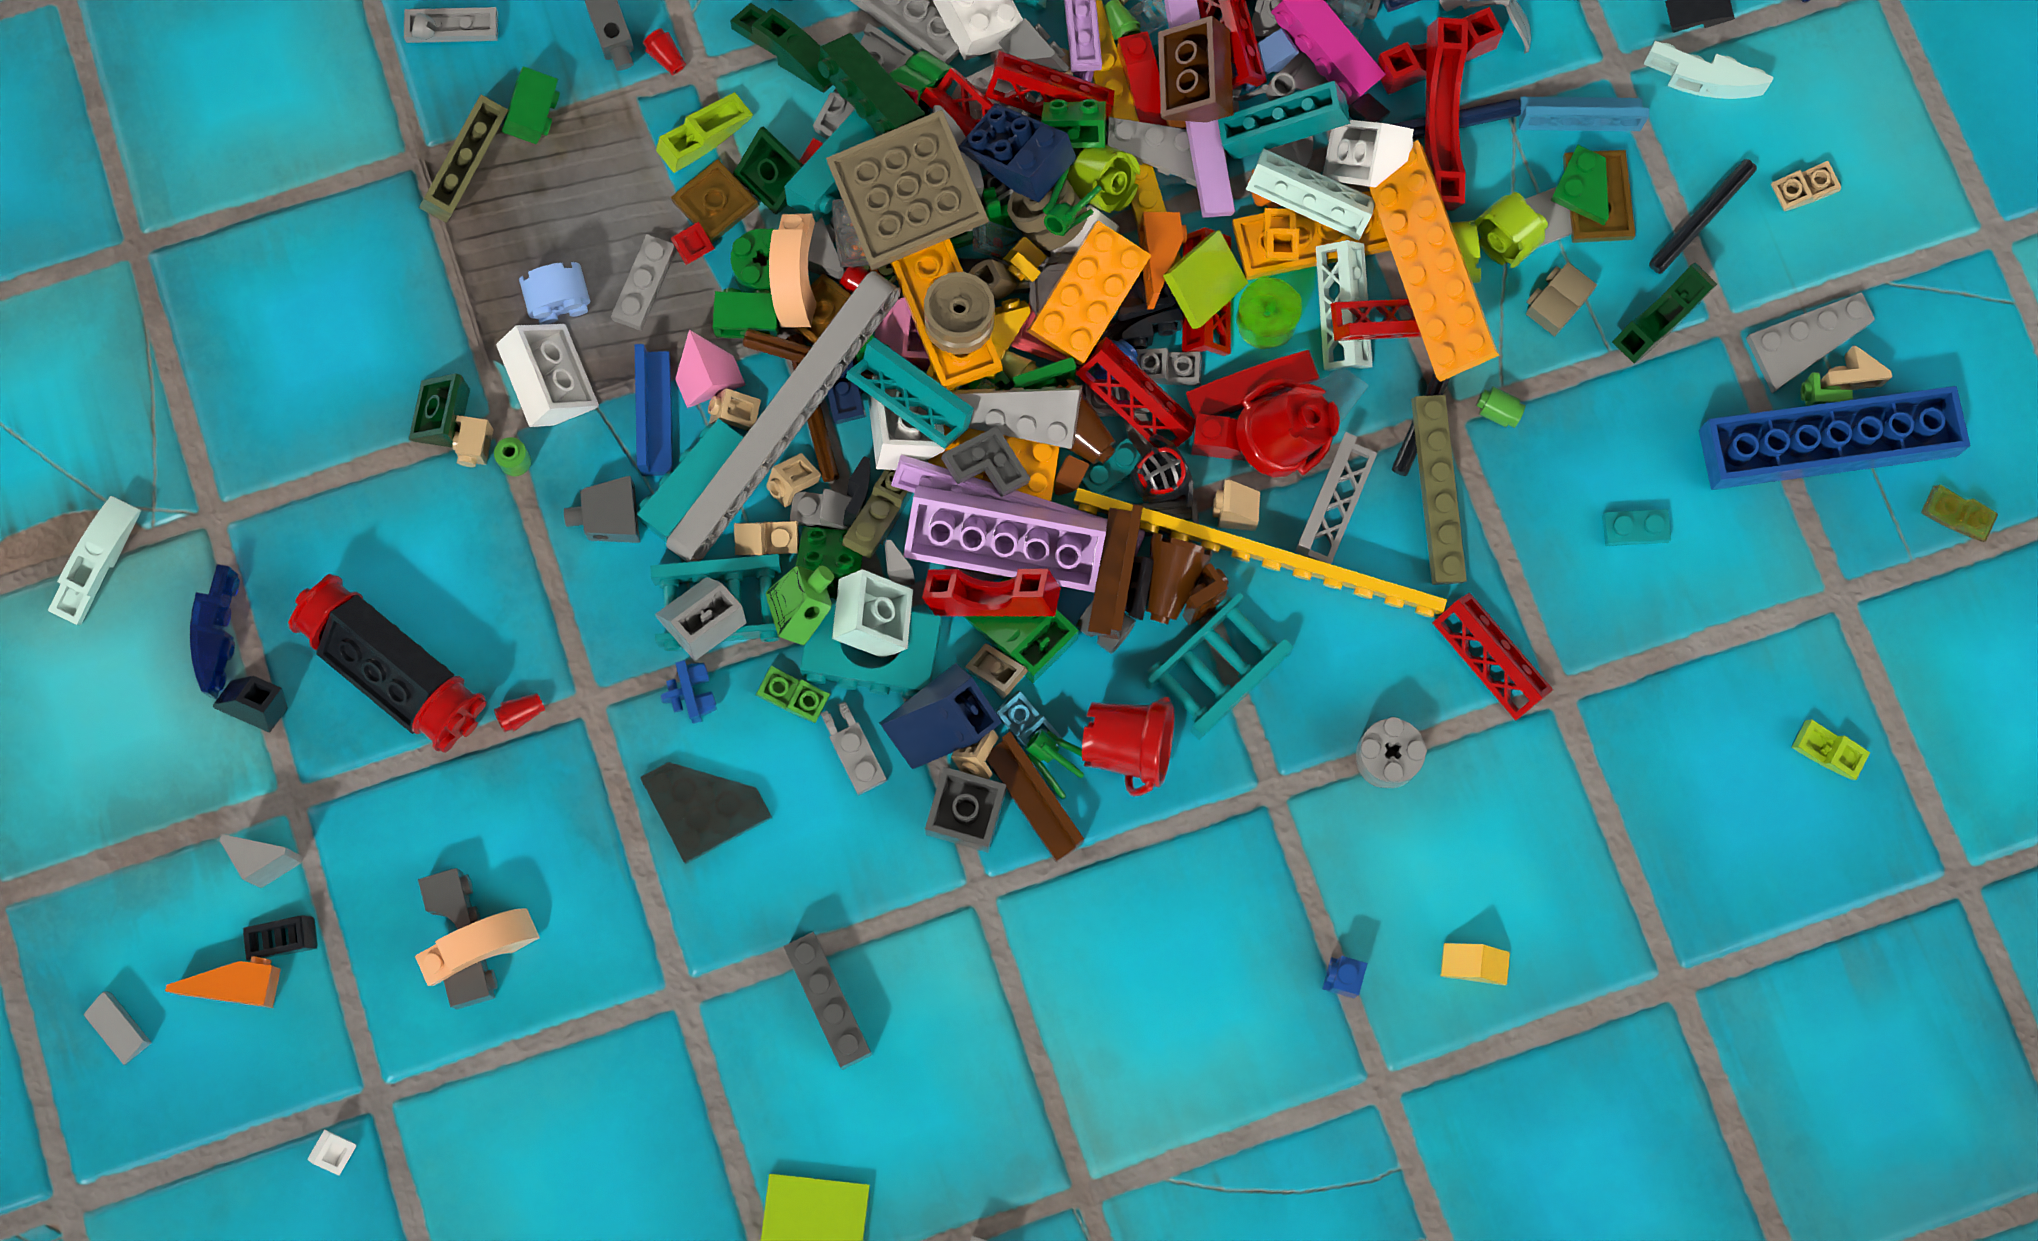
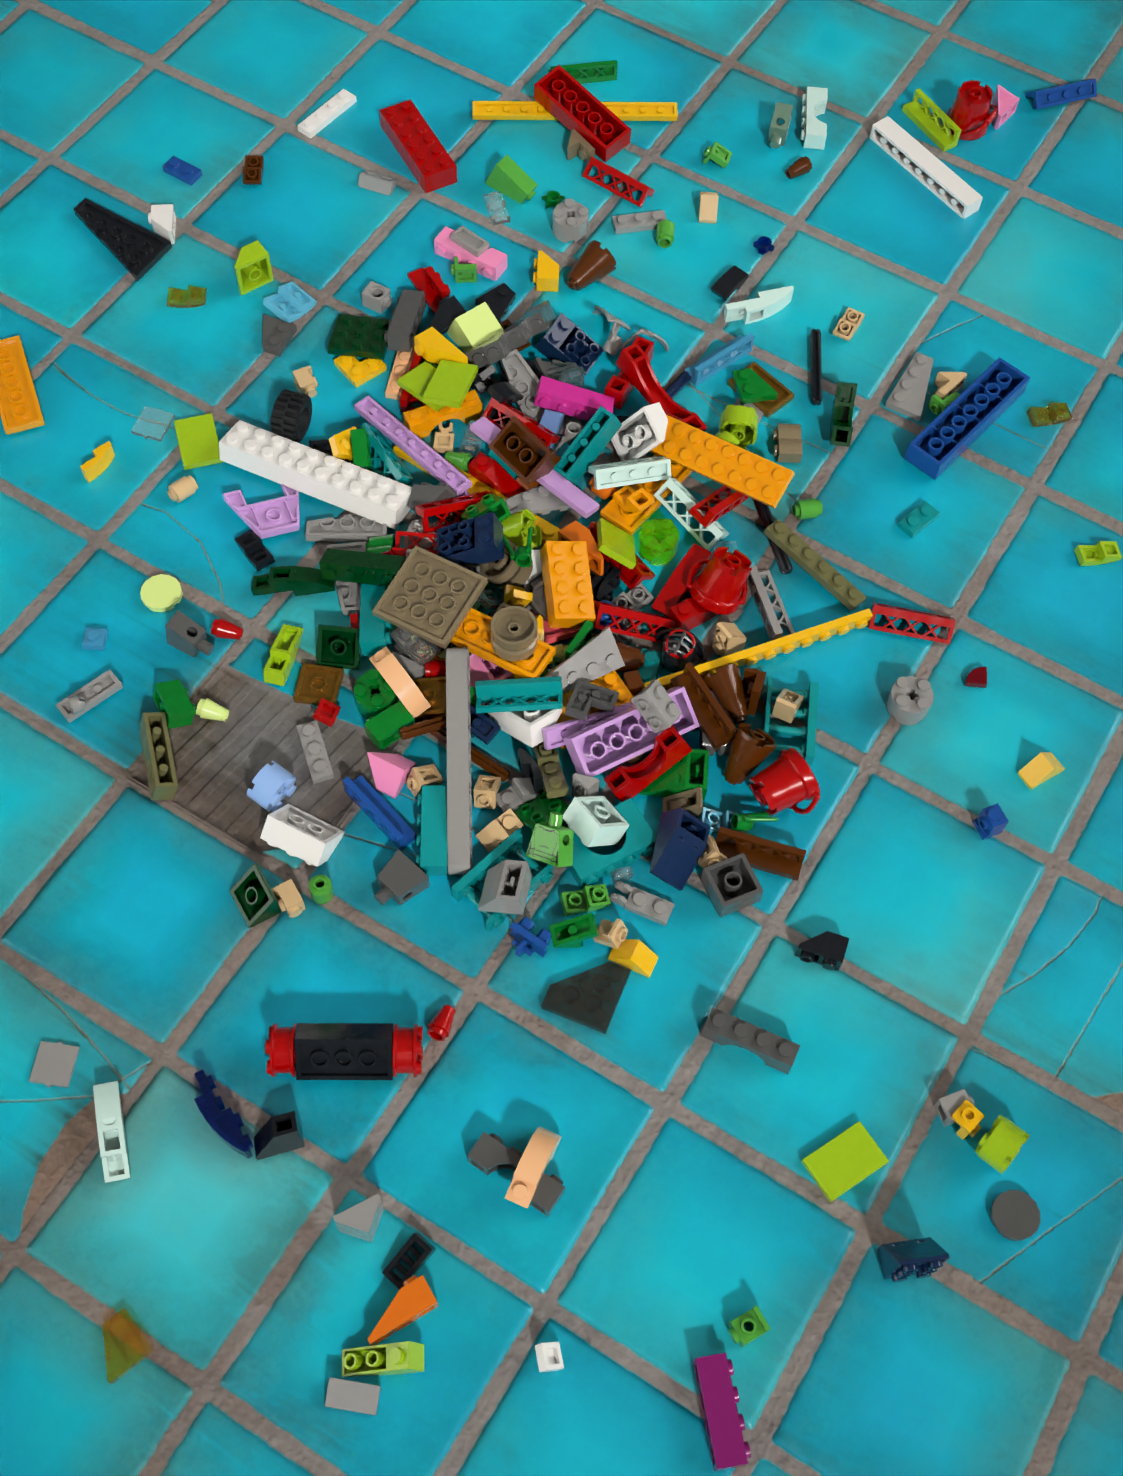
camera: 40 degrees left, 15 degrees down
none -> light grey piece [29,1041,80,1088]
none -> yellowish green cone [196,698,230,722]
none -> lime slope [342,1341,424,1377]
none -> green slope [549,912,599,948]
none -> tan bracket [593,918,628,949]
none -> yellow slope [608,939,659,978]
none -> clear tile [611,866,634,883]
none -> light grey bracket [631,679,682,733]
none -> reddish brown cone [723,723,777,785]
none -> tan slope [772,689,804,723]
none -> black slope [795,931,849,971]
none -> dark red tile [965,667,987,688]

